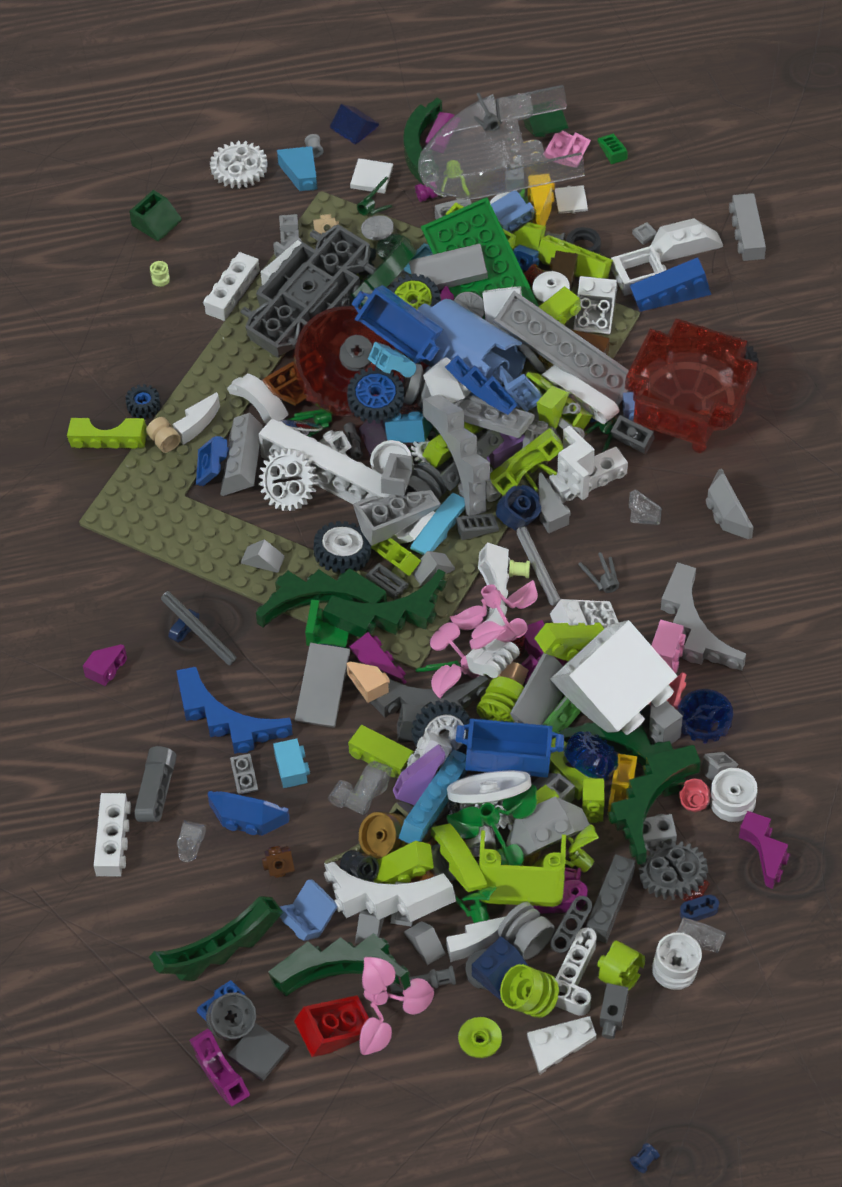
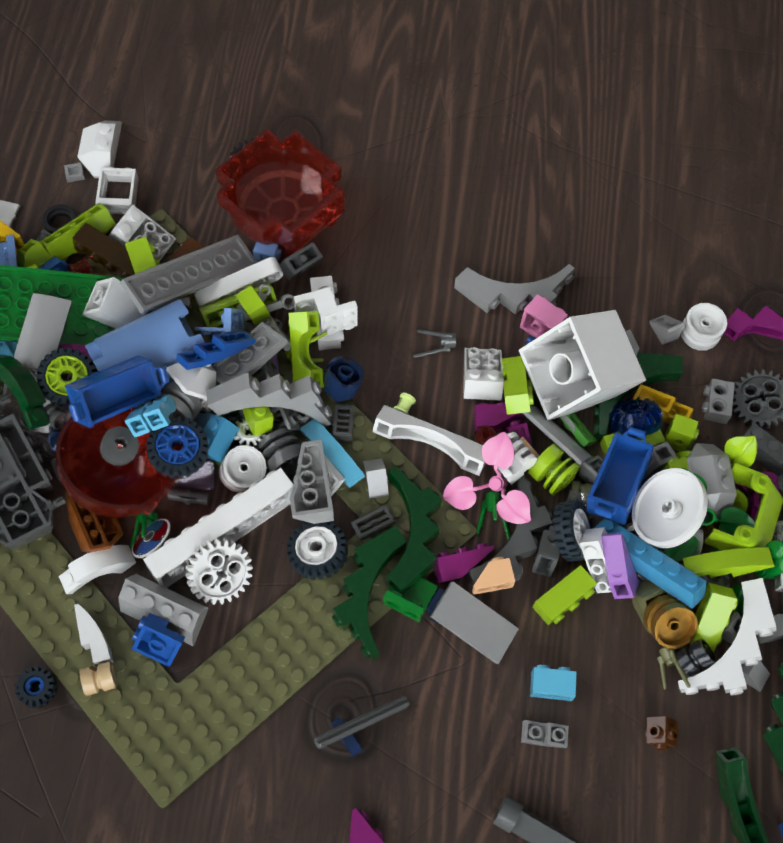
camera: 75 degrees left, 10 degrees up
lime arch [67,418,147,449] -> none
blue arch [176,667,293,754] -> none
clear piece [177,820,206,862] -> none
blue wedge [208,791,289,836] -> none
light grey slope [241,539,285,573] -> none
medium blue bracket [280,879,337,941] -> none
white brick [319,430,352,454] -> none
clear piece [328,780,372,815] -> none
clear slope [353,761,393,800] -> none
lime slope [371,538,421,576] -> none
light grey panel [381,453,413,496] -> none
bright pink plant [450,580,538,643] -> none
light grey wheel [454,292,485,318] -> none
light grey axle [517,527,560,606] -> none
white dish [533,271,570,302] -> none
light grey slope [539,473,571,533] -> none
dark green plant [584,417,617,453] -> none
dark green arch [608,745,701,864] -> none
clear slope [629,489,662,525] -> none
blue wedge [630,257,711,312] -> none
clear blue gear [678,689,733,743] -> none
coral hair [679,778,711,812] -> none
light grey wedge [706,469,753,539] -> none
light grey brick [729,193,766,261] -> none

